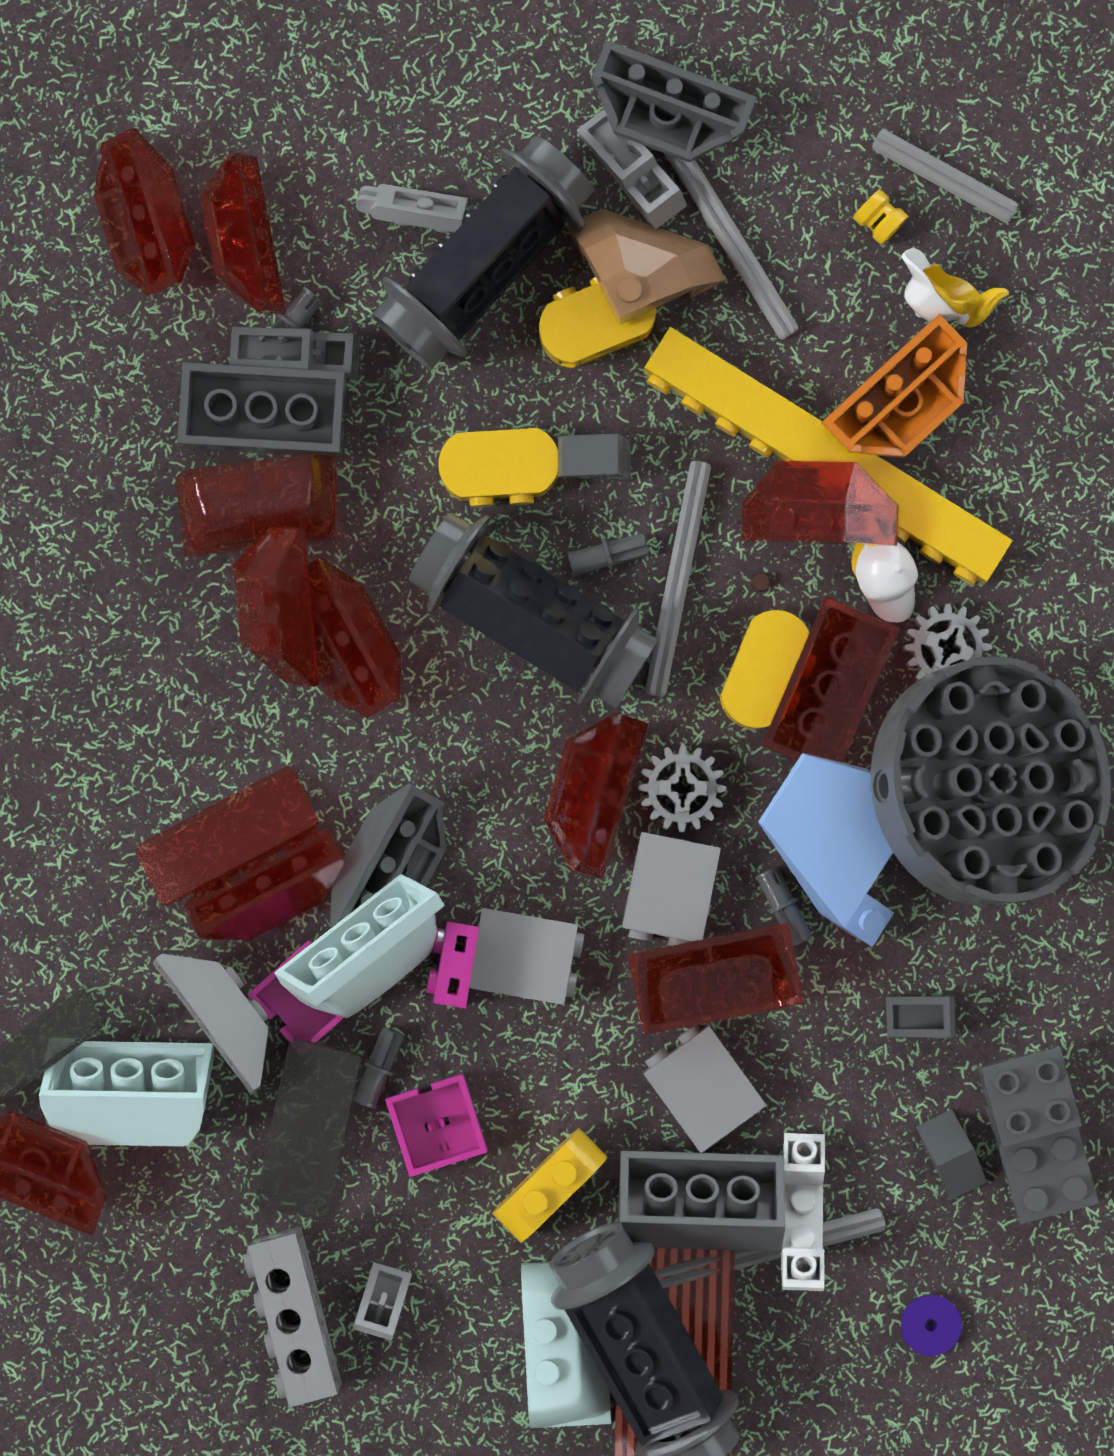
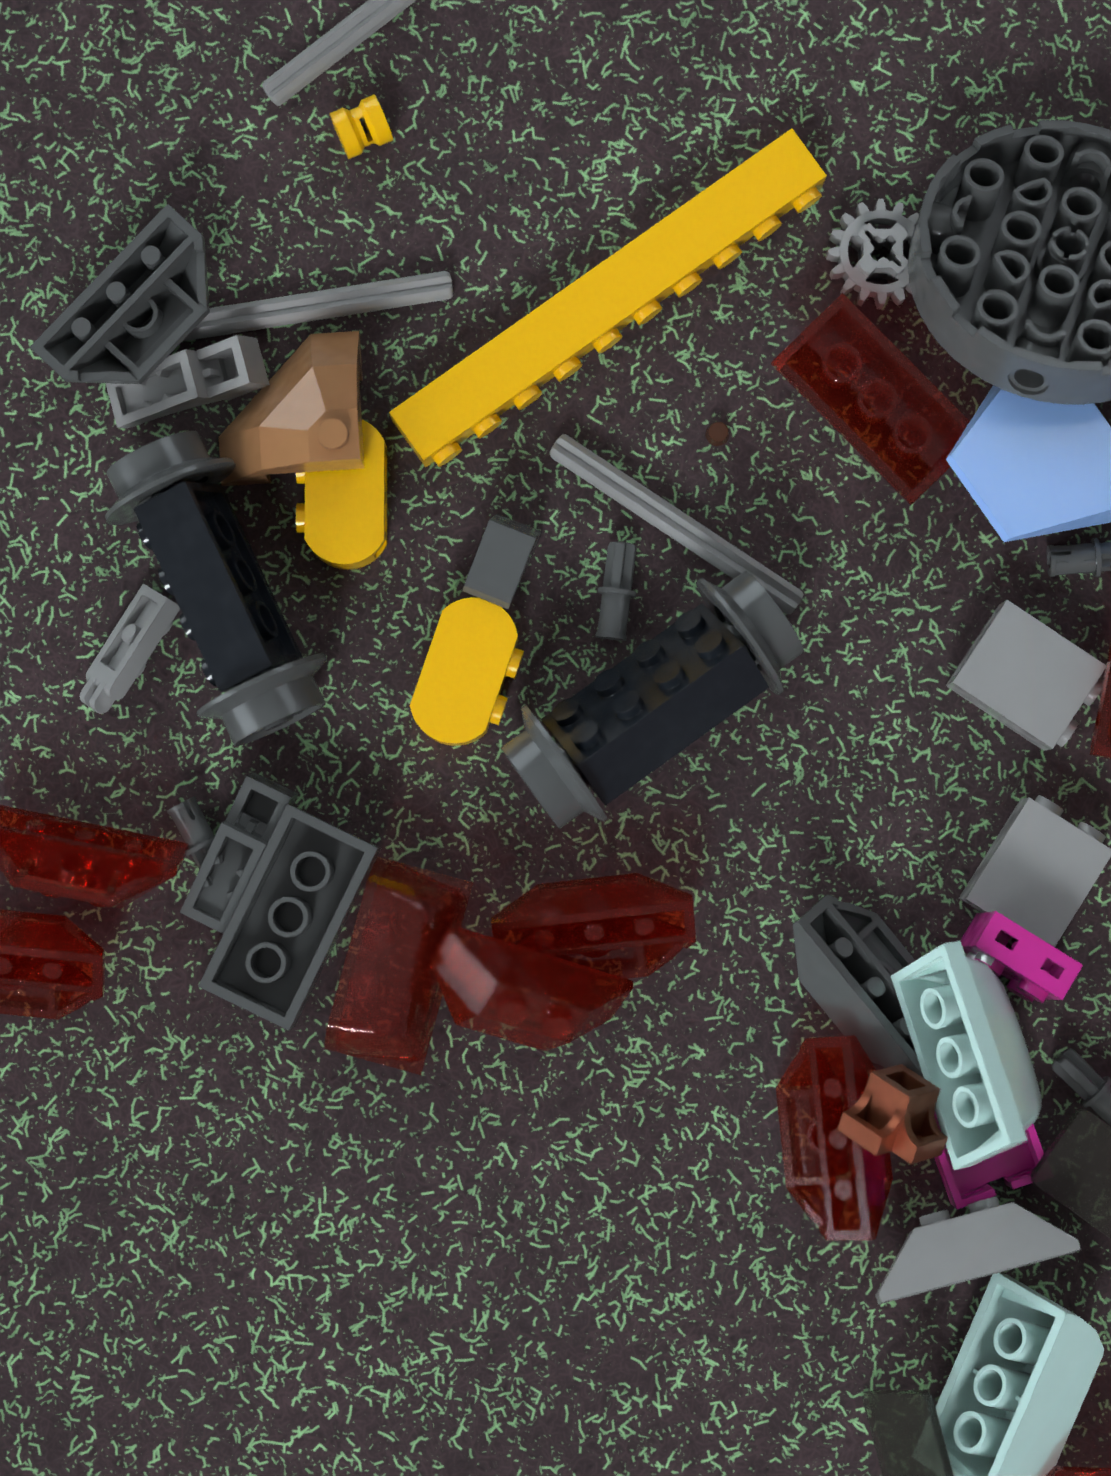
camera: 70 degrees left, 0 degrees up
clear red piece [136,767,319,906] -> none
clear red wedge [543,713,649,879] -> none
light grey gear [638,744,726,832] -> none
yellow brick [720,610,815,730] -> none
clear red wedge [741,461,899,546] -> none
orange wedge [821,314,967,458] -> none
white hair [842,518,918,622] -> none
hair [902,248,1009,328] -> none
none -> copper brick [837,1064,948,1165]

